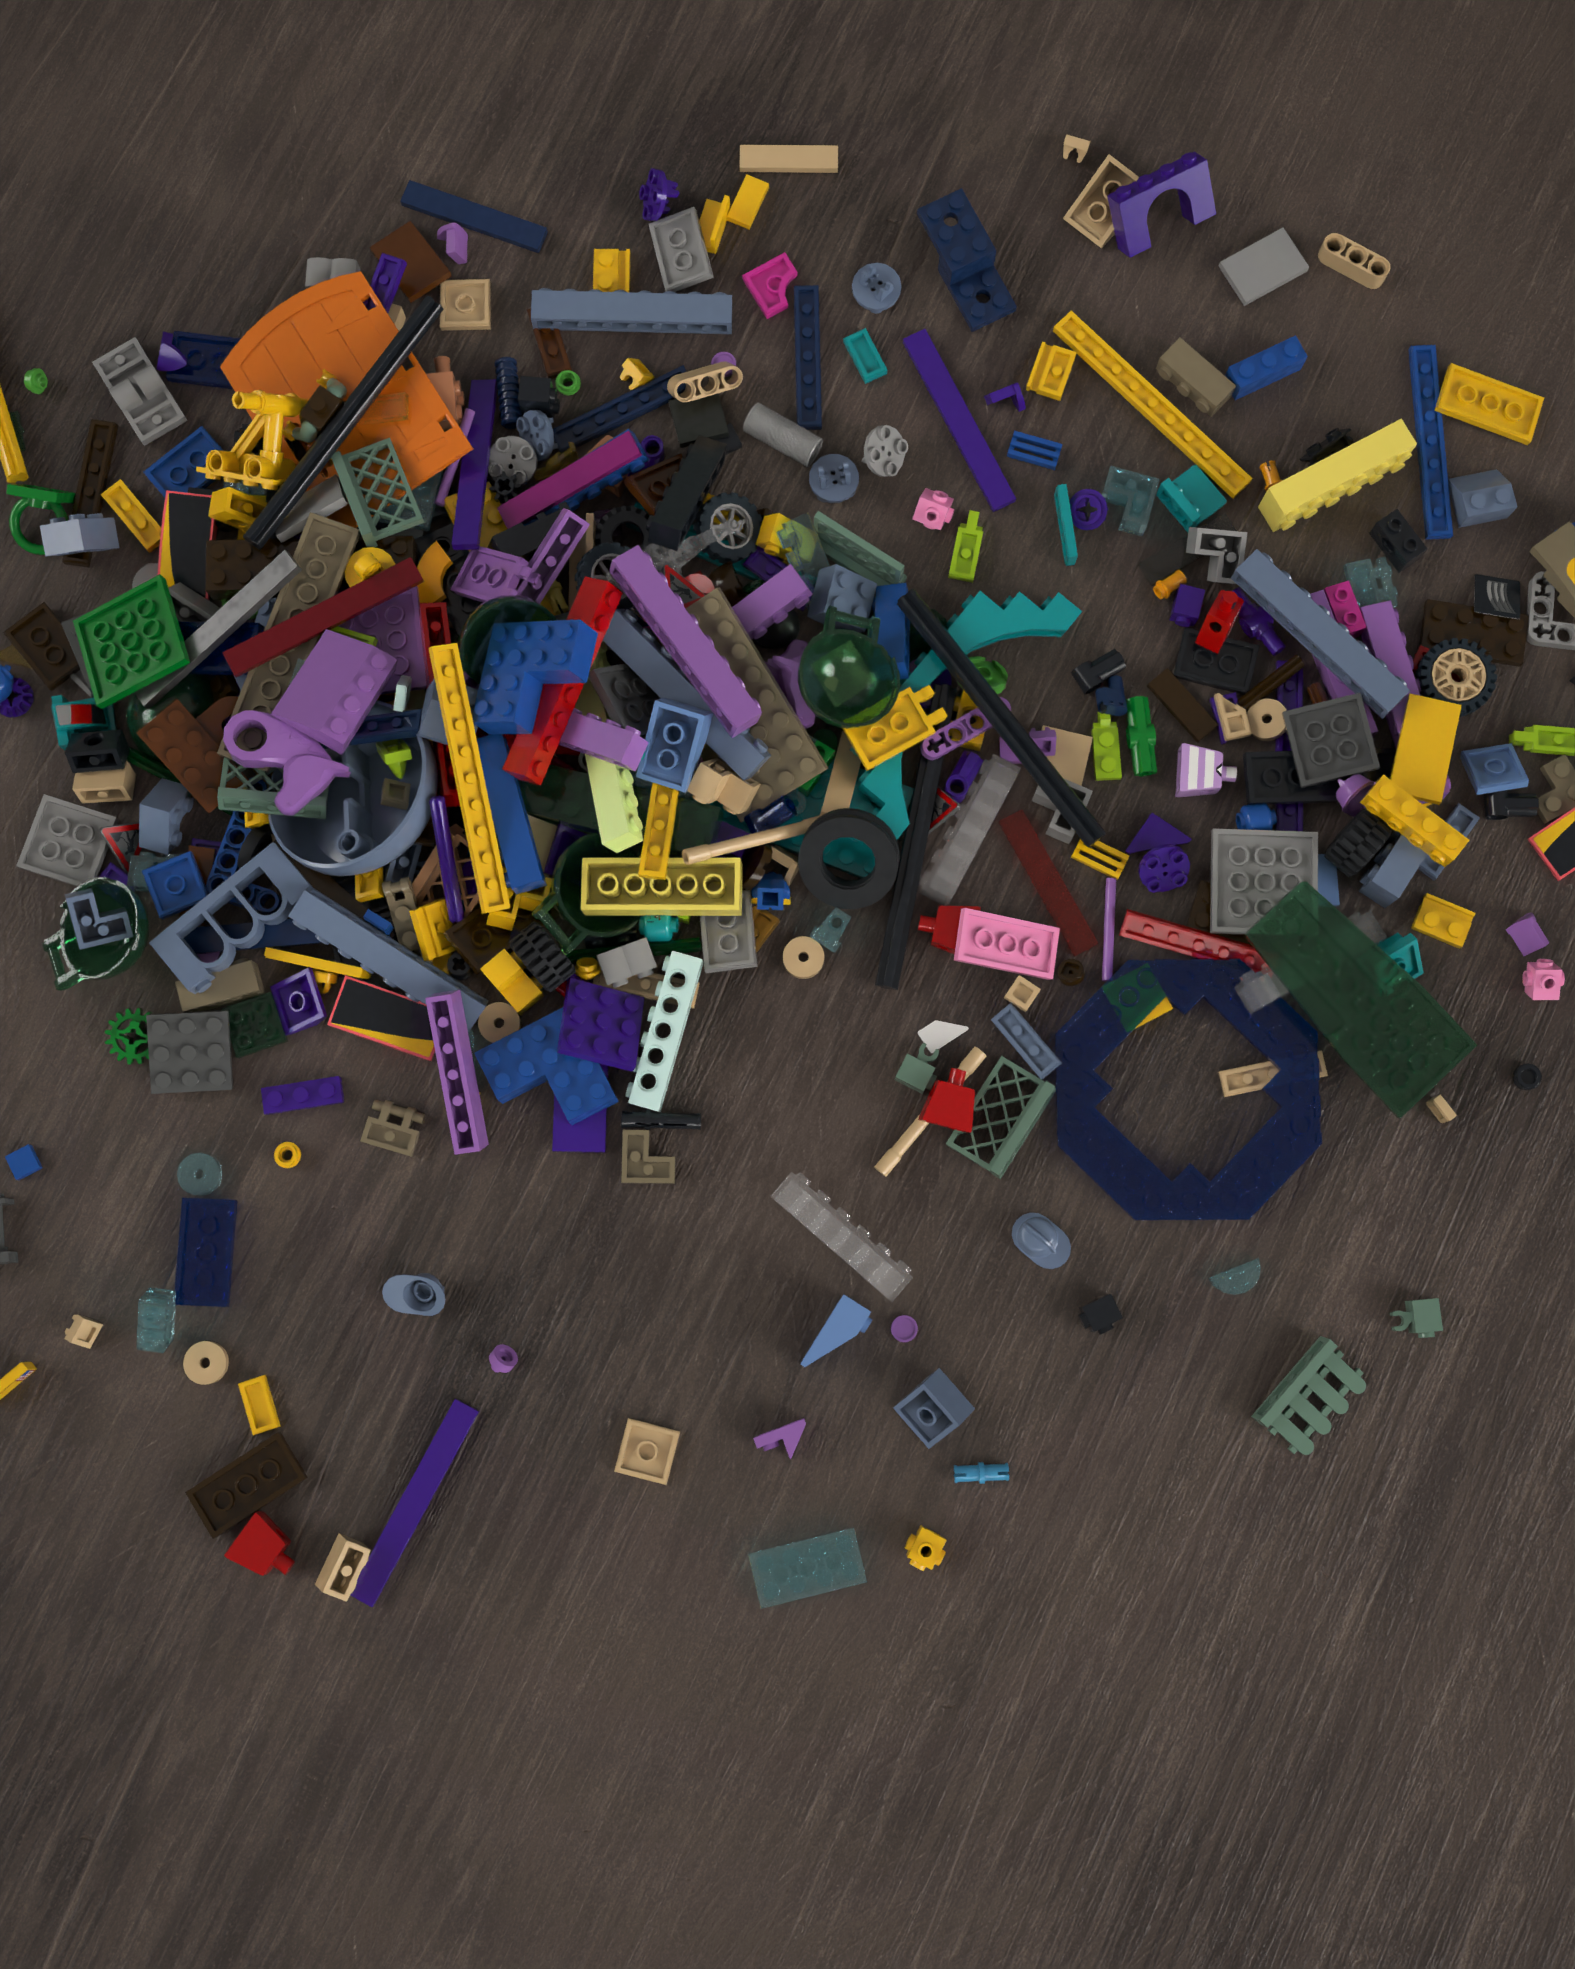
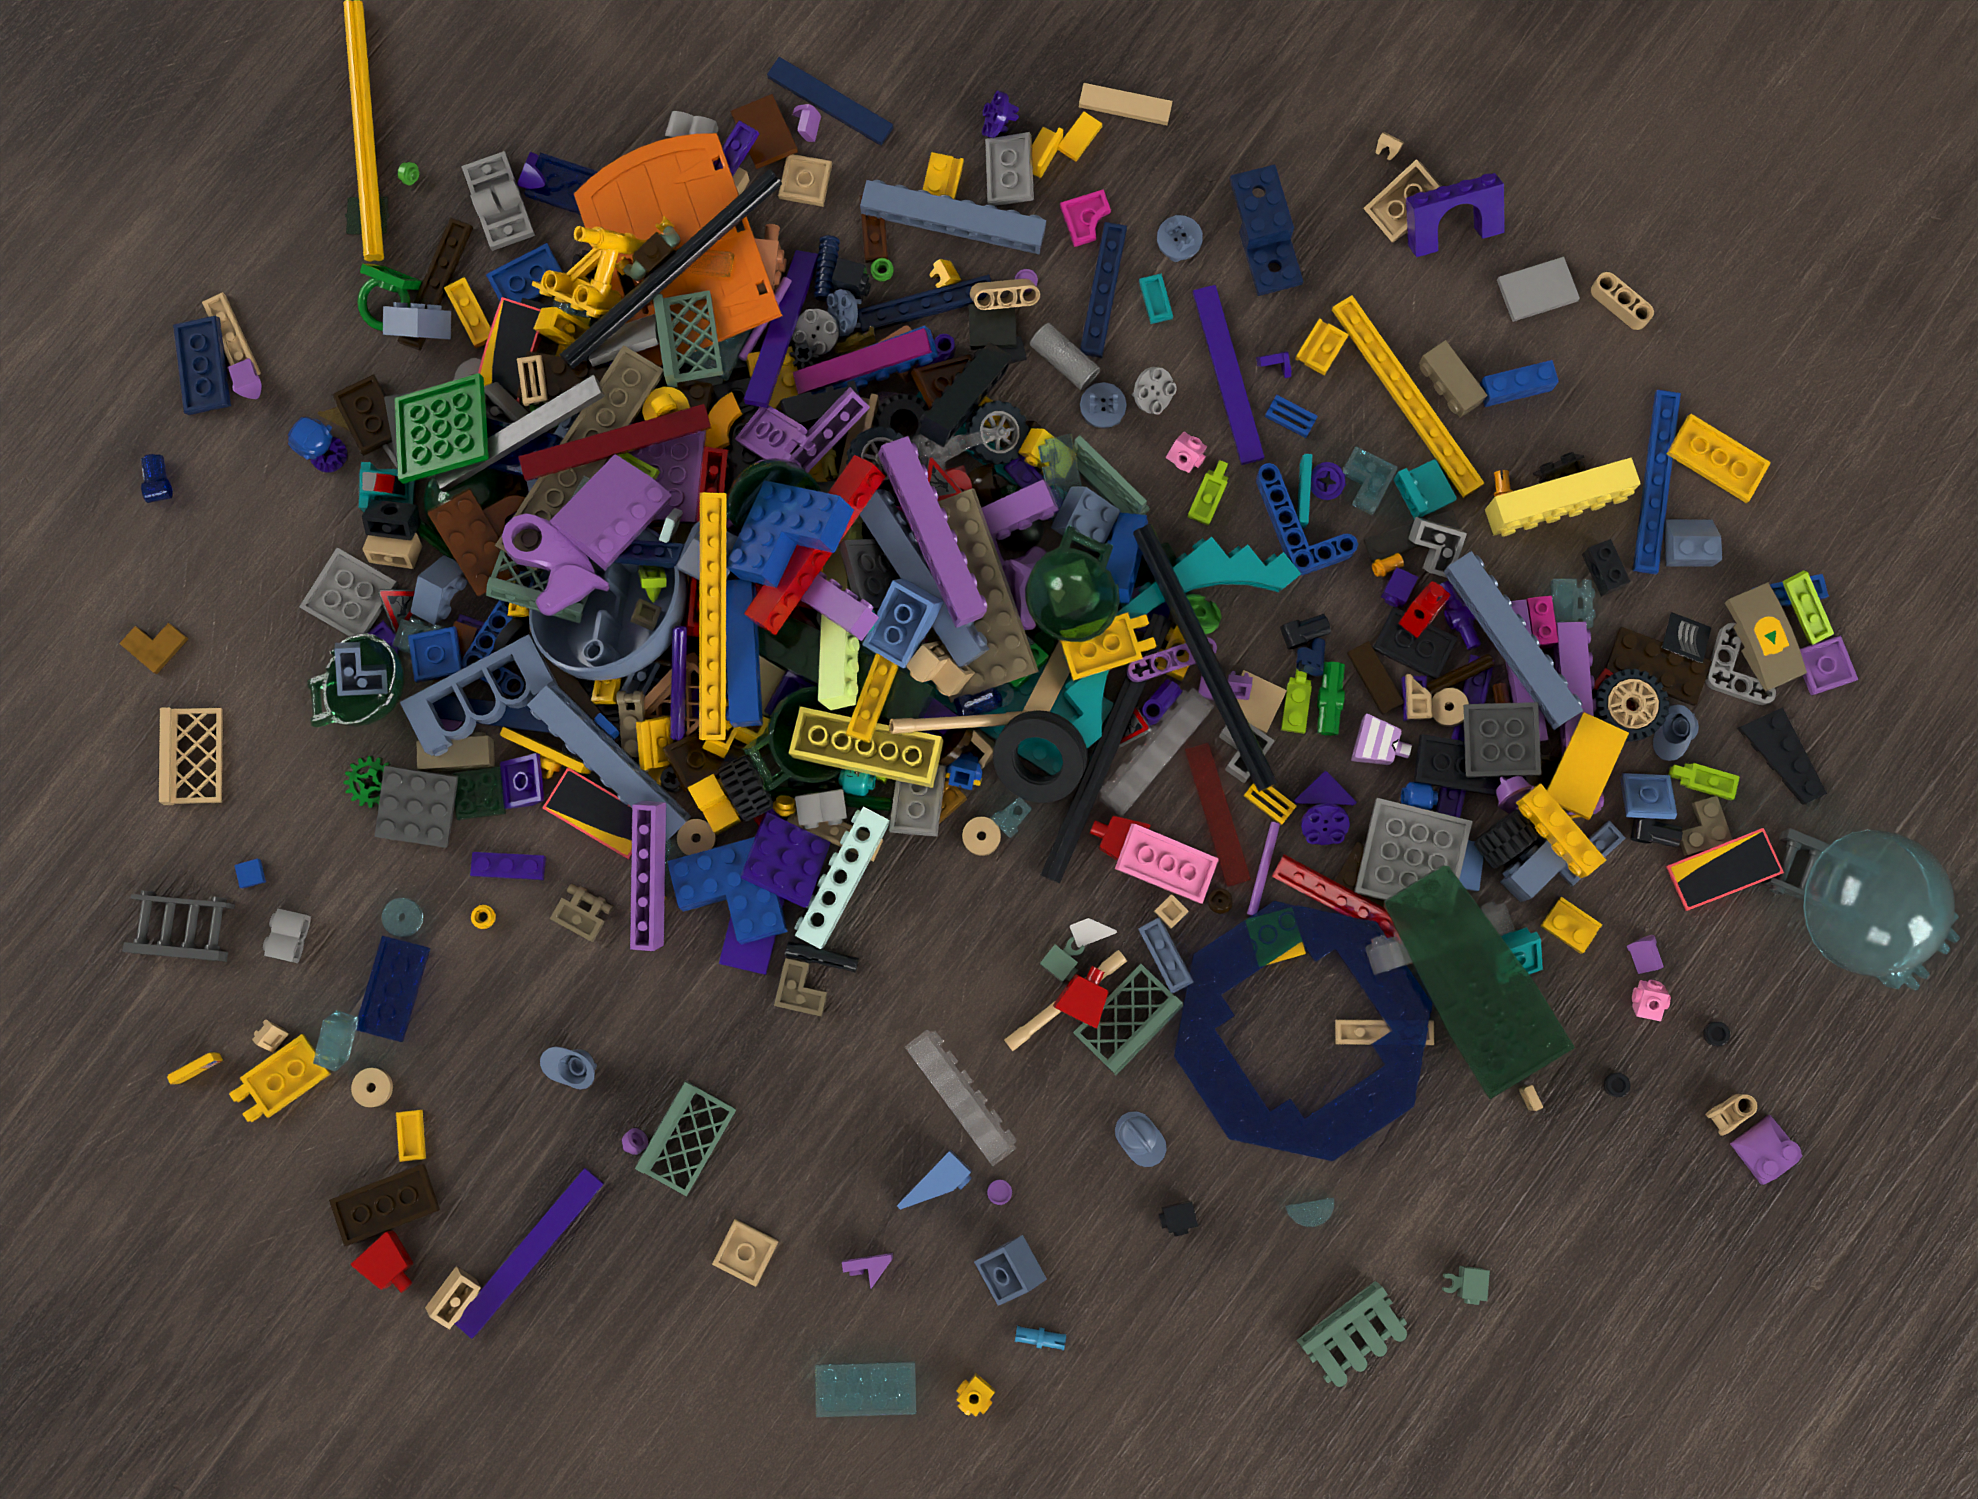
camera: 15 degrees right, 0 degrees up
none -> yellow tile [229,1034,331,1122]
none -> light grey brick [263,909,311,963]
none -> tan tile [517,355,548,406]
none -> sand green fence [635,1080,736,1197]
none -> blue beam [1256,463,1358,576]
none -> sand blue piece [1653,705,1699,761]

